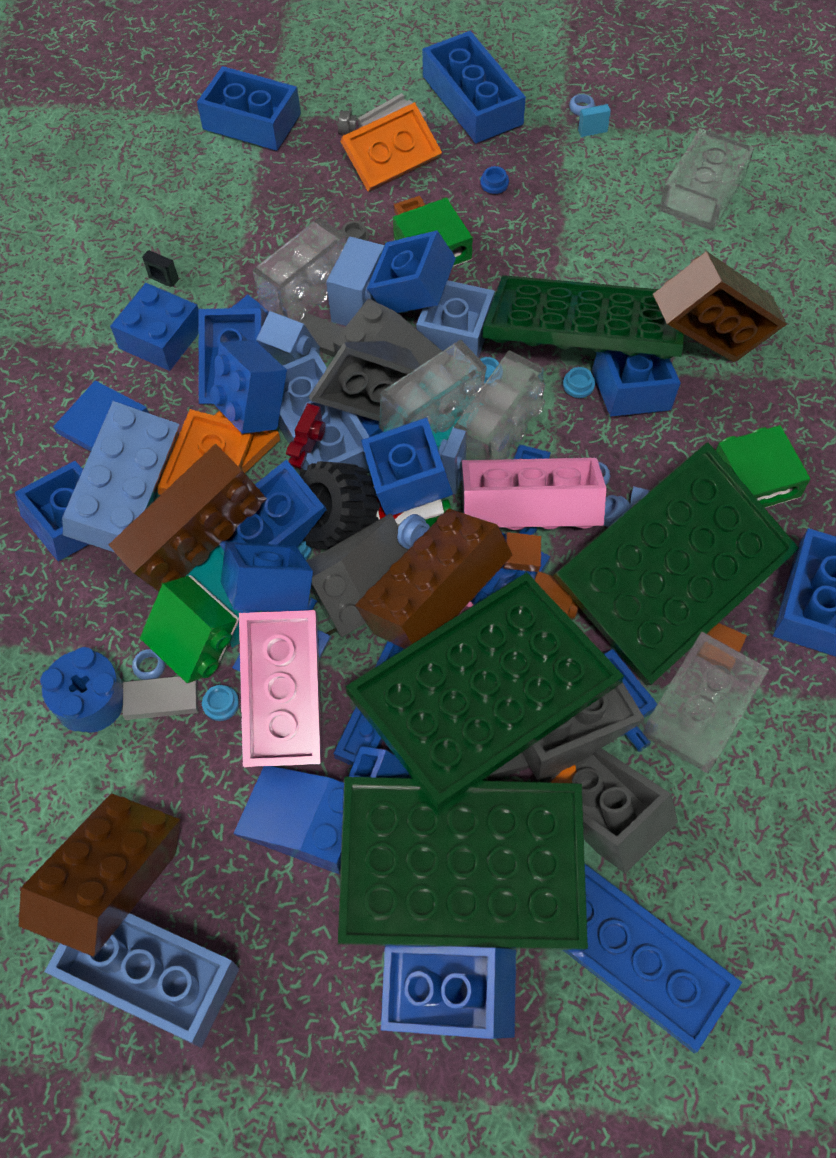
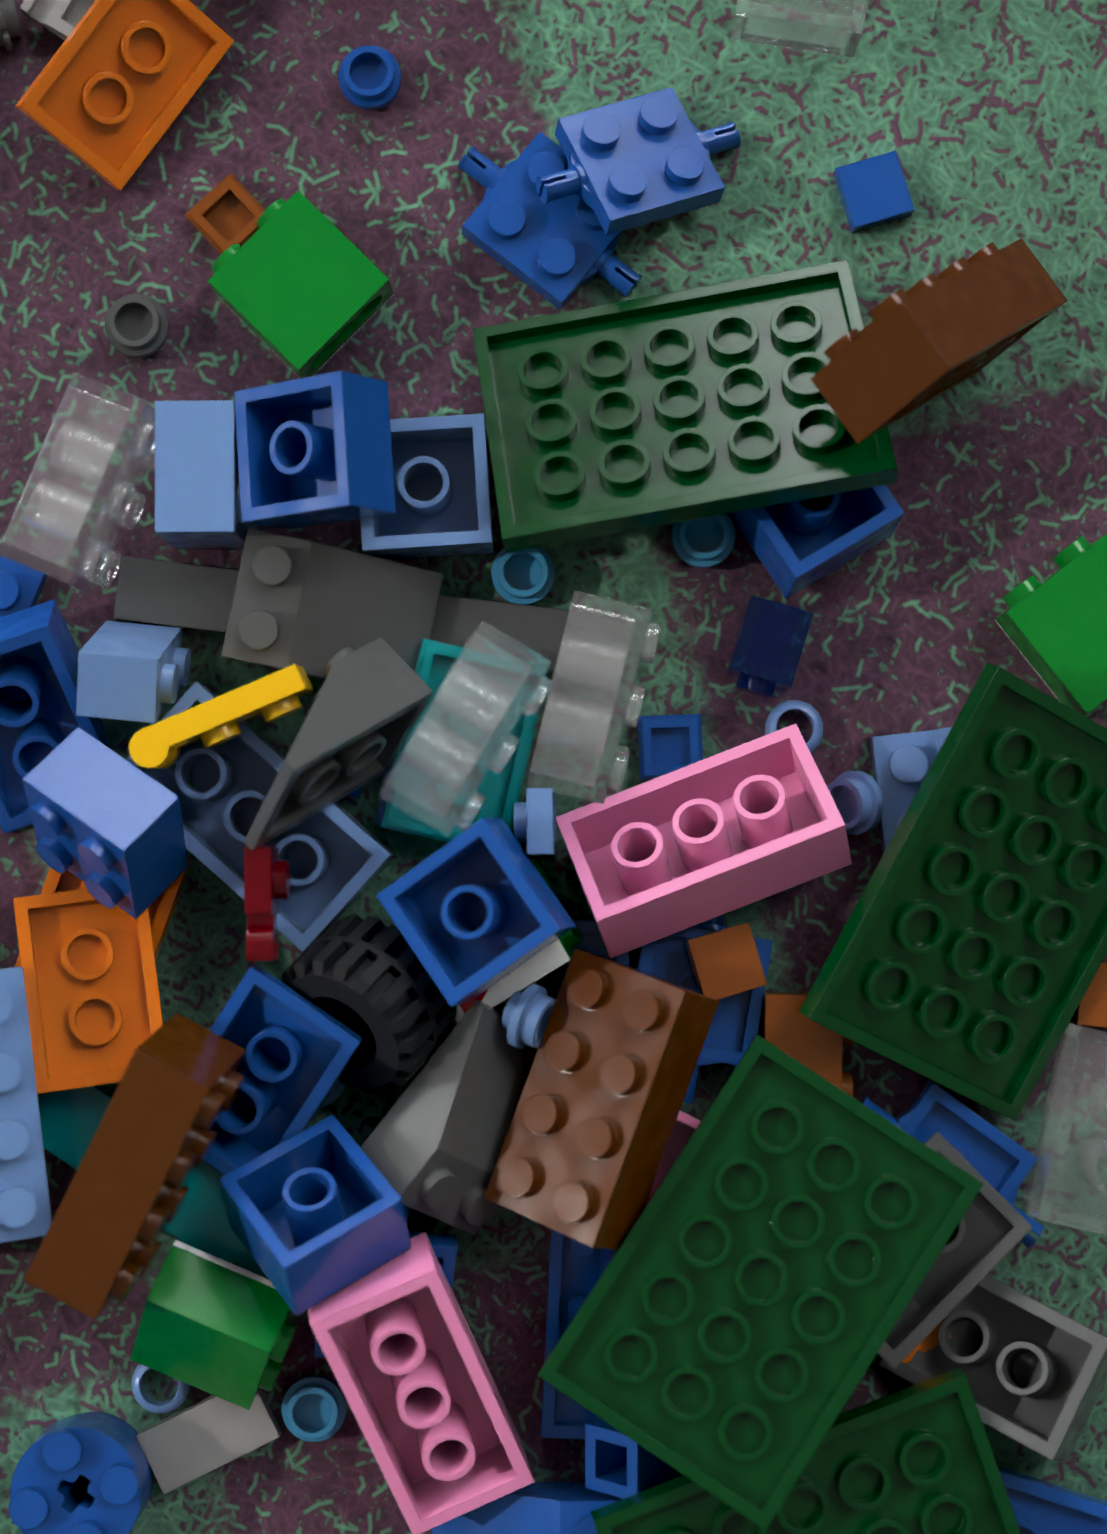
camera: 20 degrees left, 25 degrees up
none -> yellow plate [129,664,314,769]
none -> blue plate [458,131,642,311]
none -> blue plate [535,87,740,236]
none -> clear blue brick [725,595,813,698]

